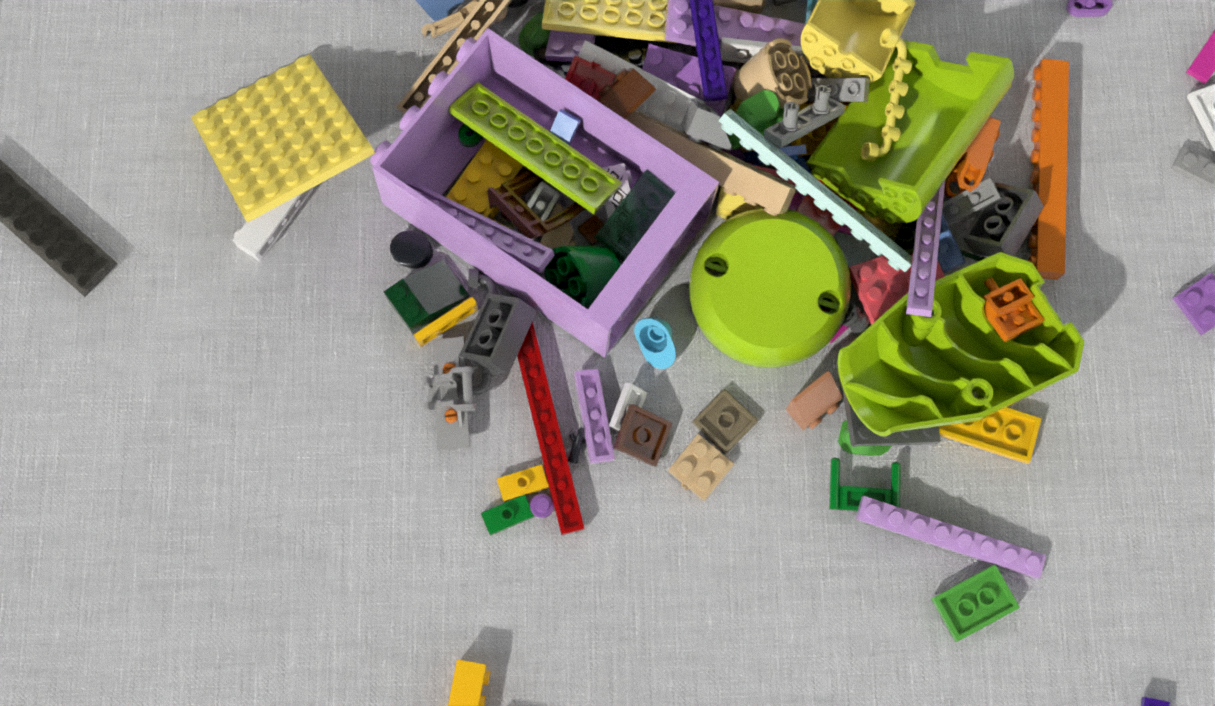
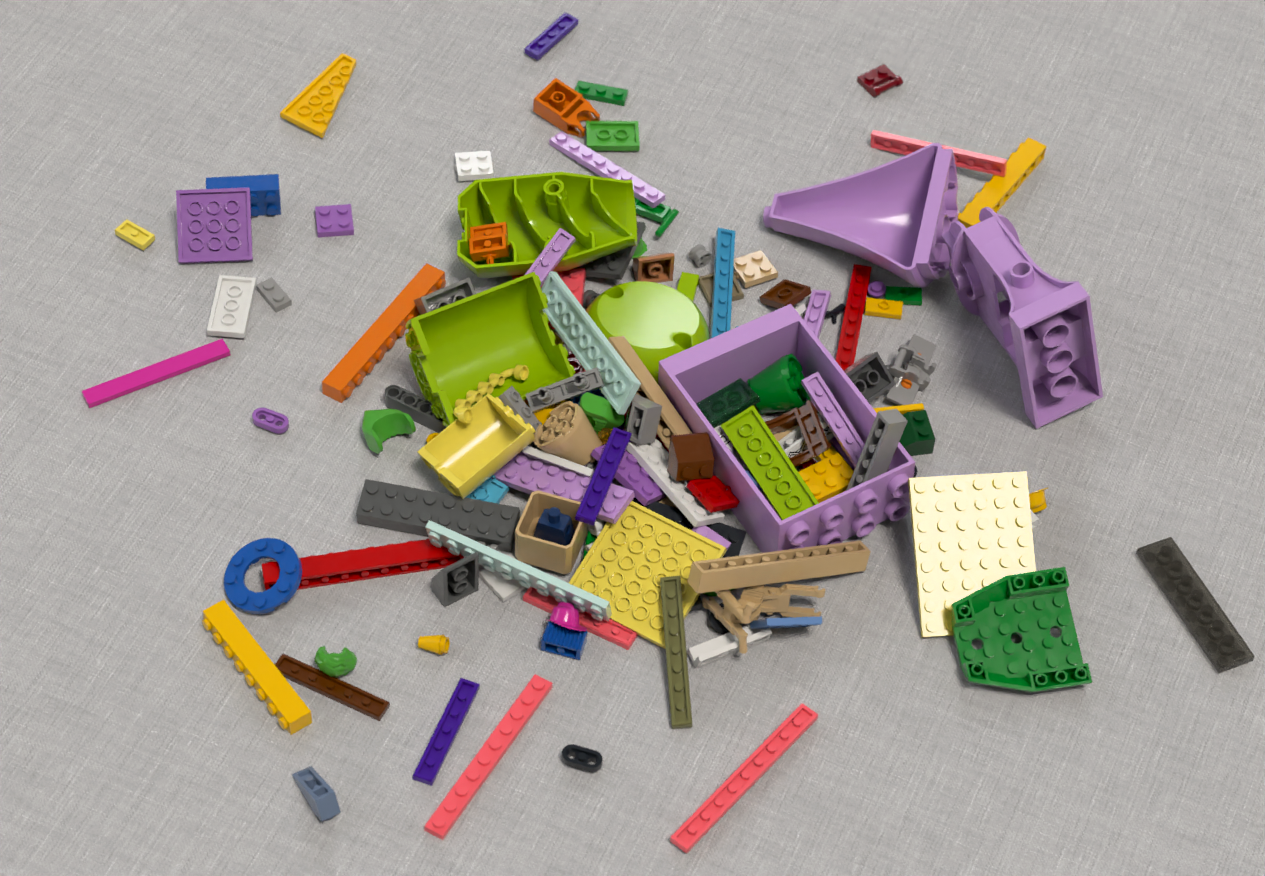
camera: 155 degrees left, 25 degrees down
none -> bright green animal [362,409,416,454]
none -> white plate [454,151,494,181]
none -> orange brick [533,78,600,137]
none -> green plate [575,80,628,106]
none -> lime slope [677,272,699,301]
none -> light grey wheel [689,244,712,267]
none -> dark azure plate [710,227,735,339]
none -> lavender piece [763,143,958,287]
none -> light grey brick [846,409,907,491]
none -> lavender piece [941,207,1103,429]
none -> green wedge [952,567,1092,692]
none -> yellow piece [1029,488,1048,513]

